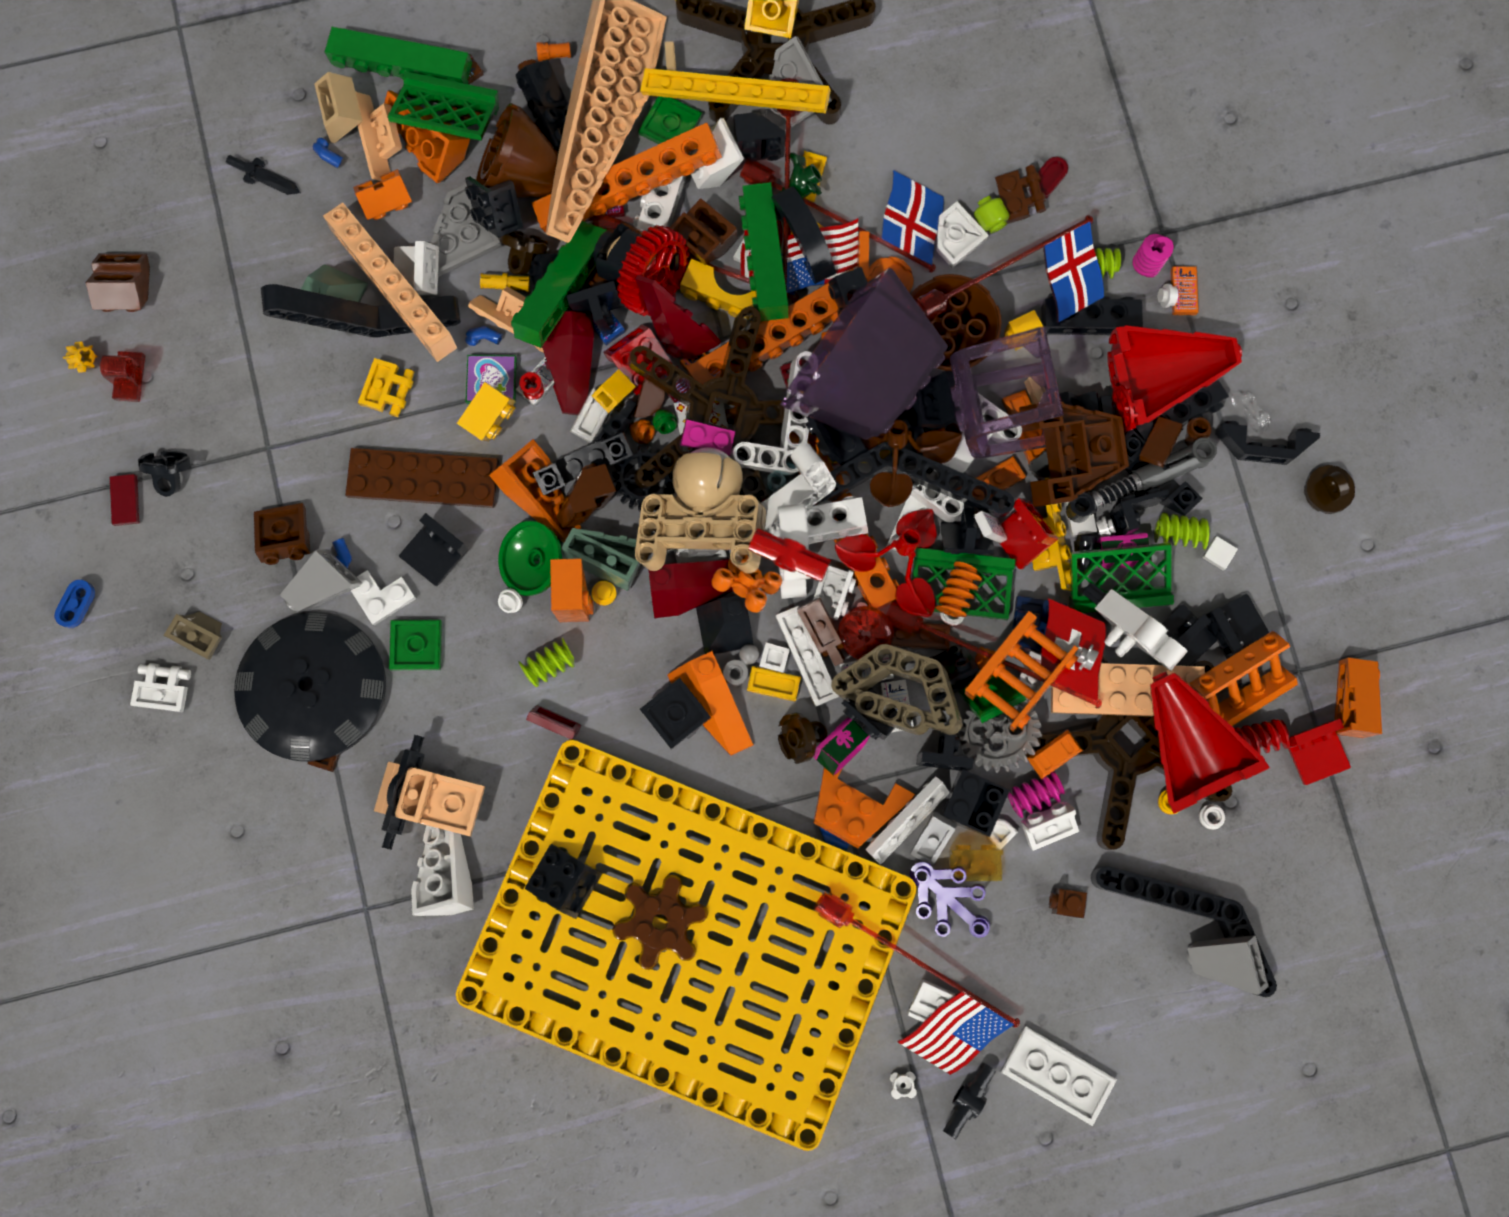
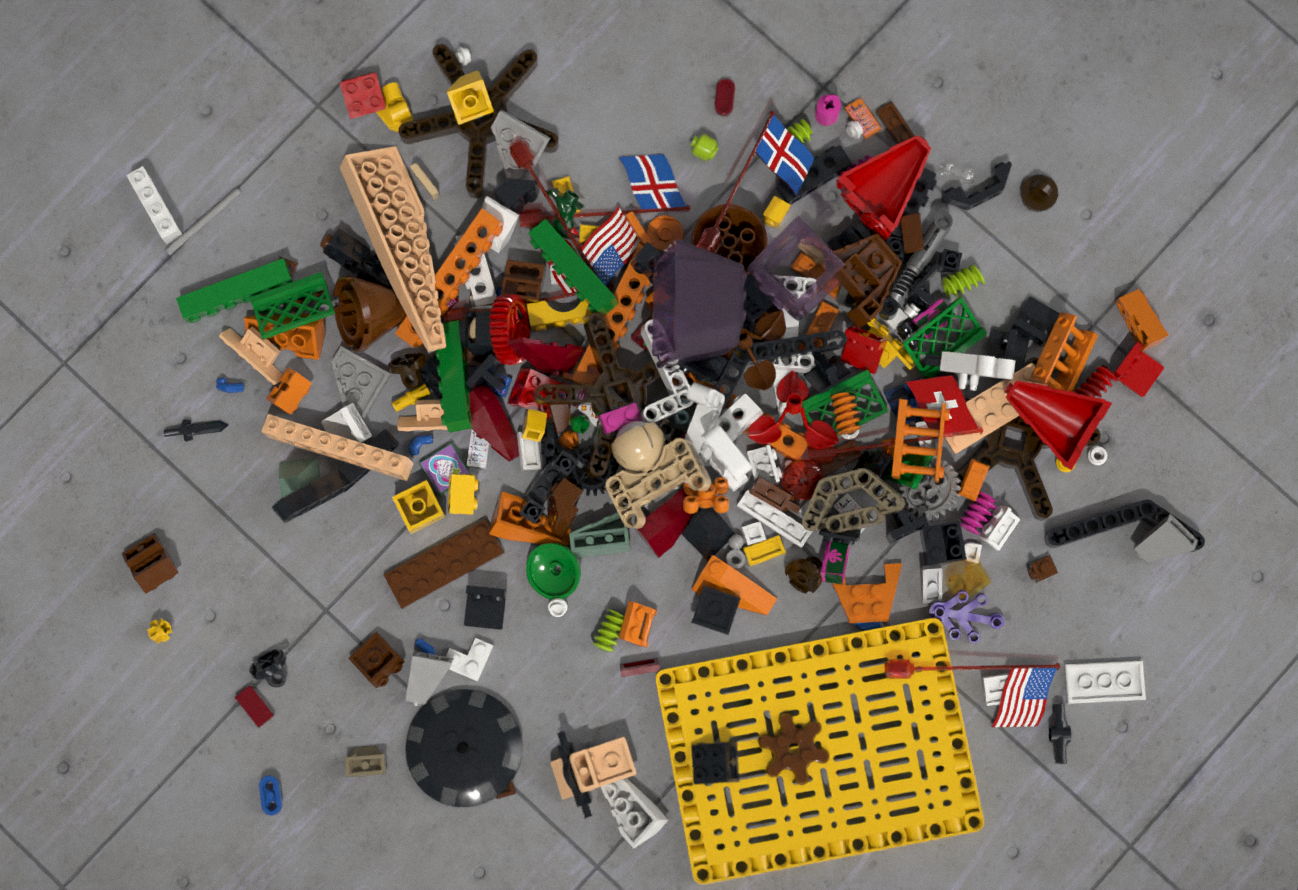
camera: 30 degrees left, 0 degrees up
clear red tile [100,351,146,402] -> none
white plate [130,663,191,712] -> none
tan slope [314,72,362,143] -> none
yellow plate [358,358,415,417] -> none
green tile [389,620,442,671] -> none
black bracket [465,176,523,238] -> none
red bush [519,372,544,400] -> none
orange pin [536,42,571,62] -> none
orange wedge [550,559,594,623] -> none
yellow plate [591,581,617,606] -> none
green tile [638,96,702,144] -> none
yellow plate [640,68,831,113] -> none
red piece [748,528,831,582] -> none
black slope [771,186,836,284] -> none
white plate [865,776,950,865] -> none
white plate [890,1071,917,1099] -> none
white plate [936,201,989,268] -> none
white tile [975,511,1008,543] -> none
reddish brown plate [995,165,1046,224] -> none
light grey plate [1077,644,1099,670] -> none
reddish brown cone [1185,417,1211,446] -> none
white tile [1202,536,1238,571] -> none
none -> yellow brick [392,480,445,534]
none -> orange plate [619,601,657,648]
none -> reddish brown tile [876,102,915,144]

